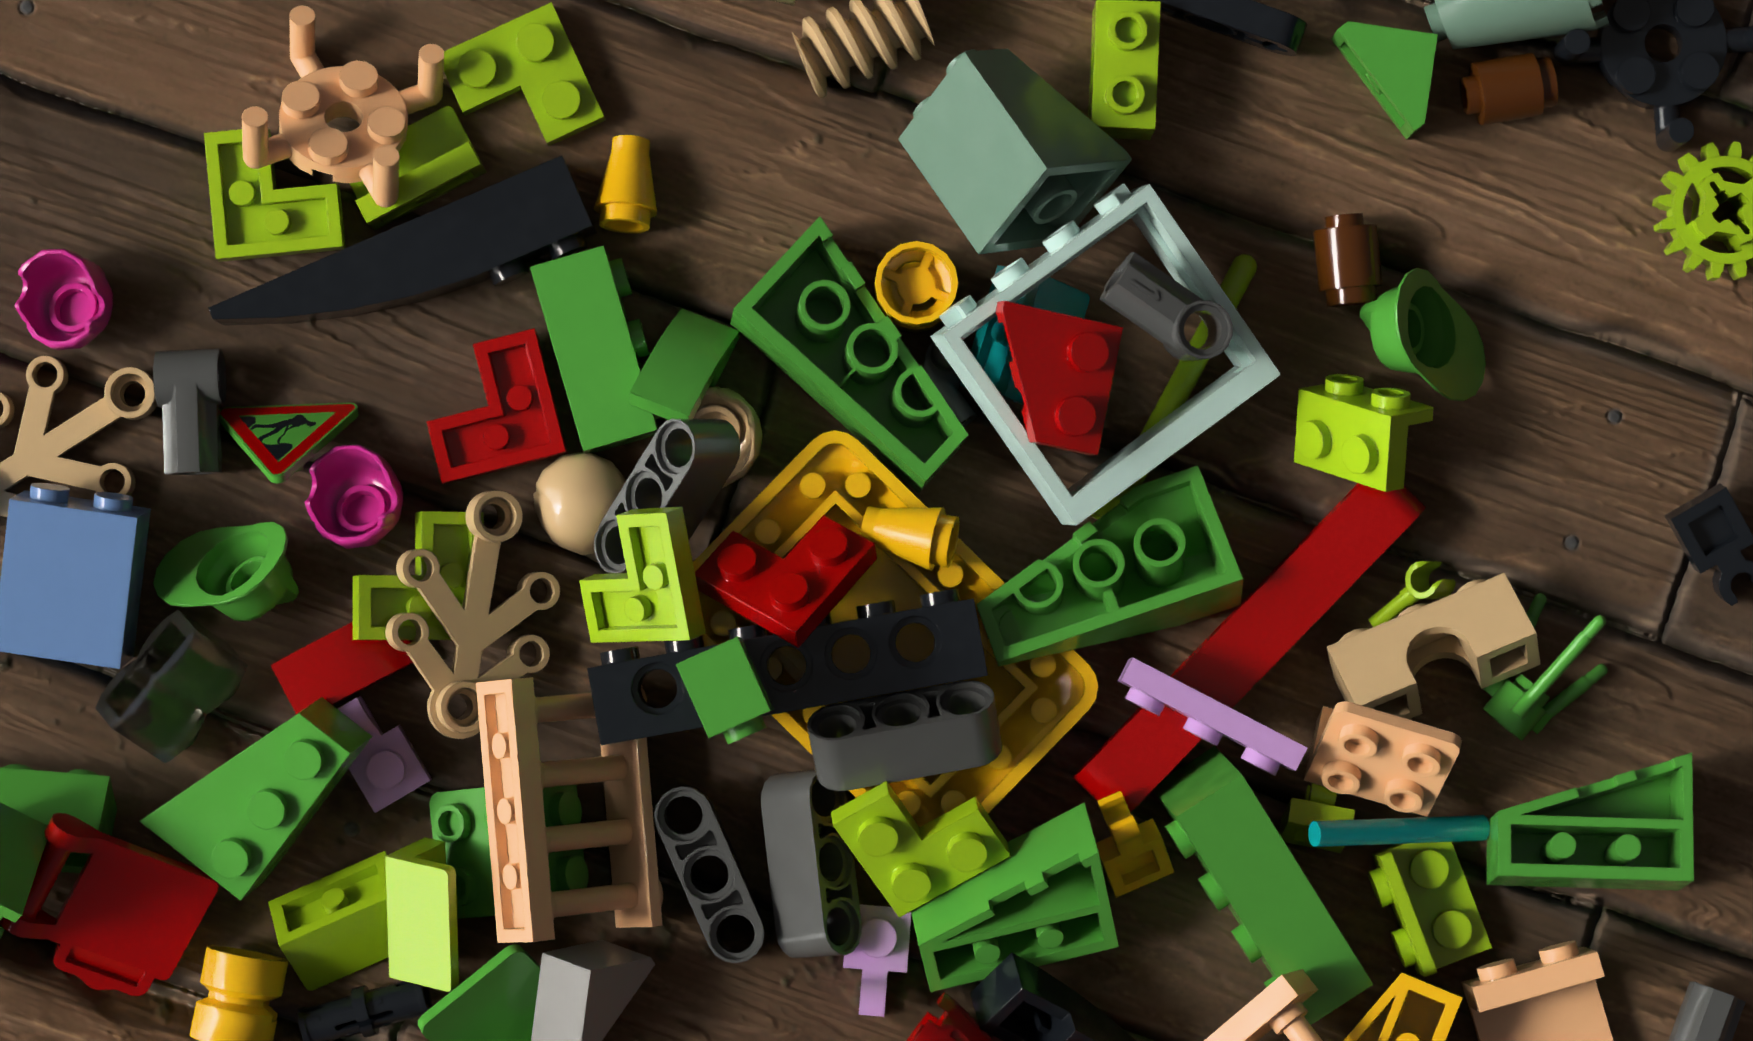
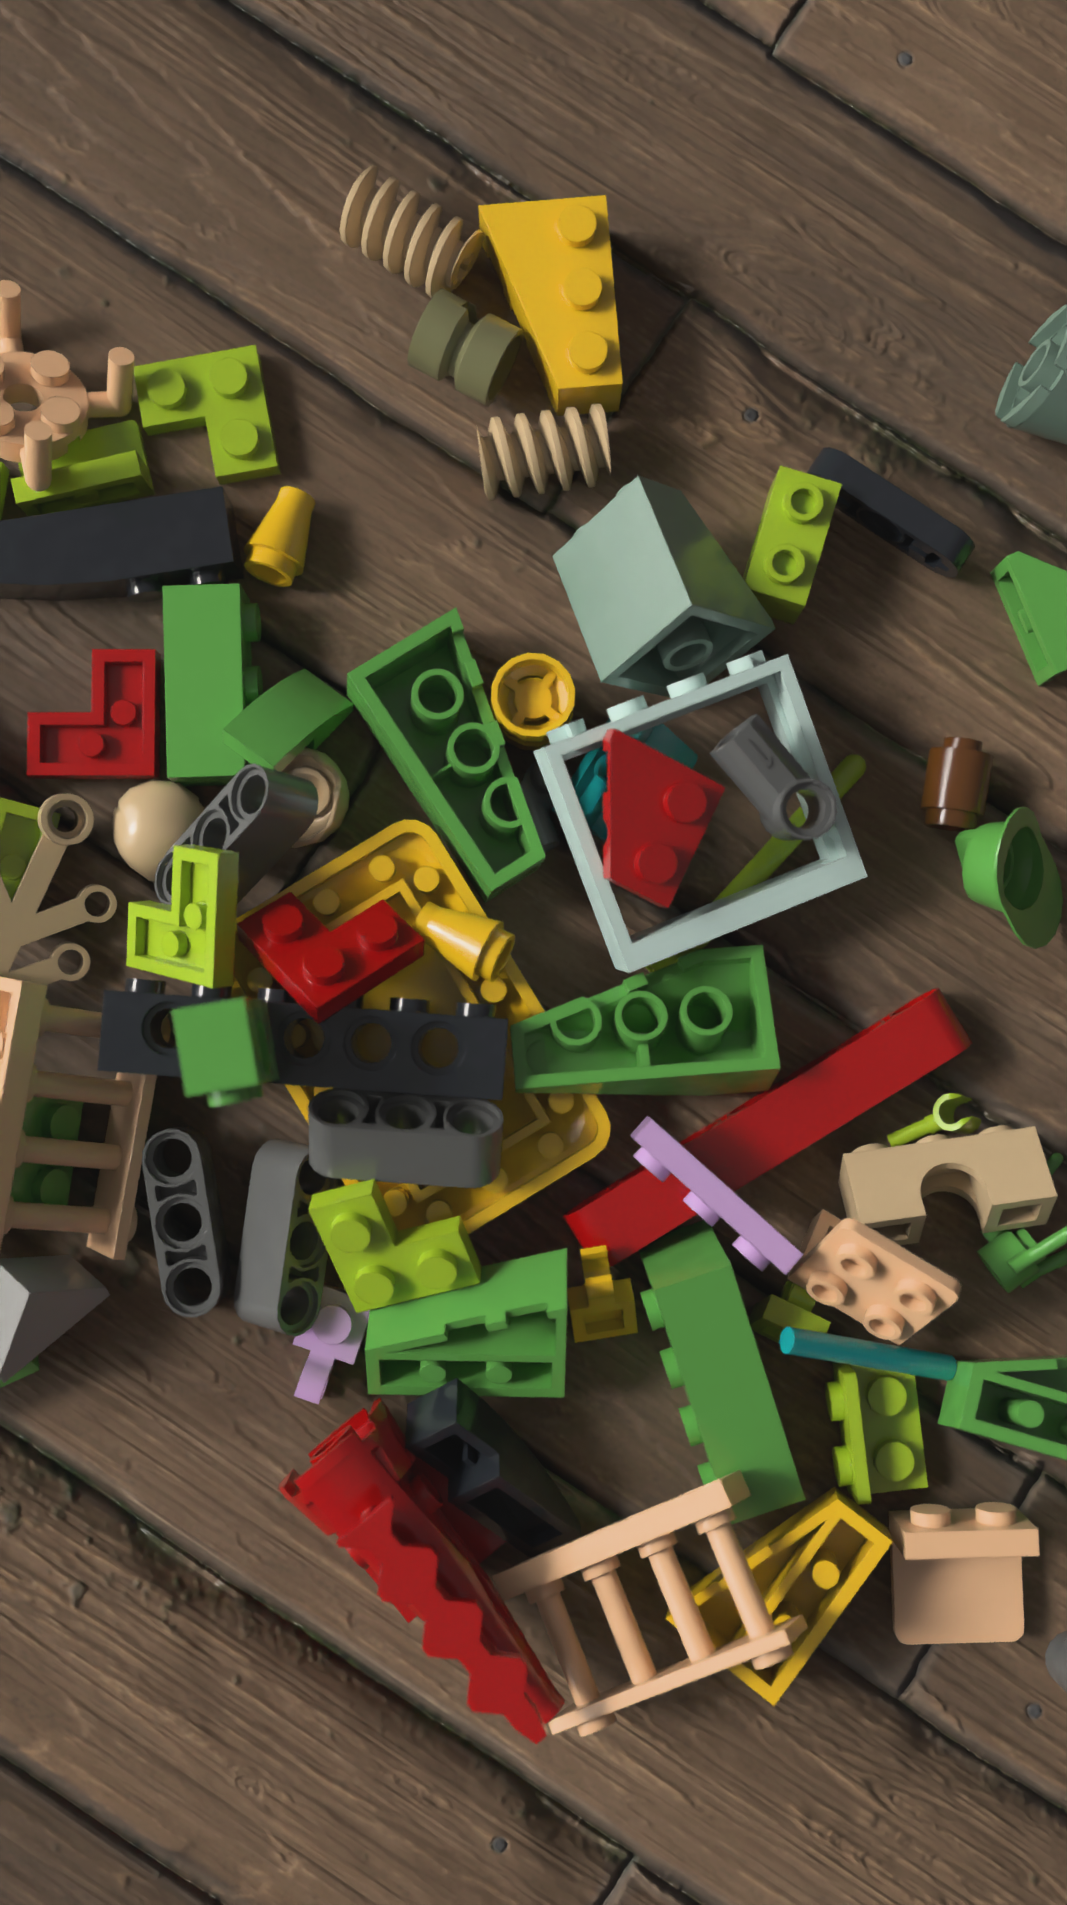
camera: 10 degrees right, 0 degrees up
lime bracket [1294,374,1434,492] -> none

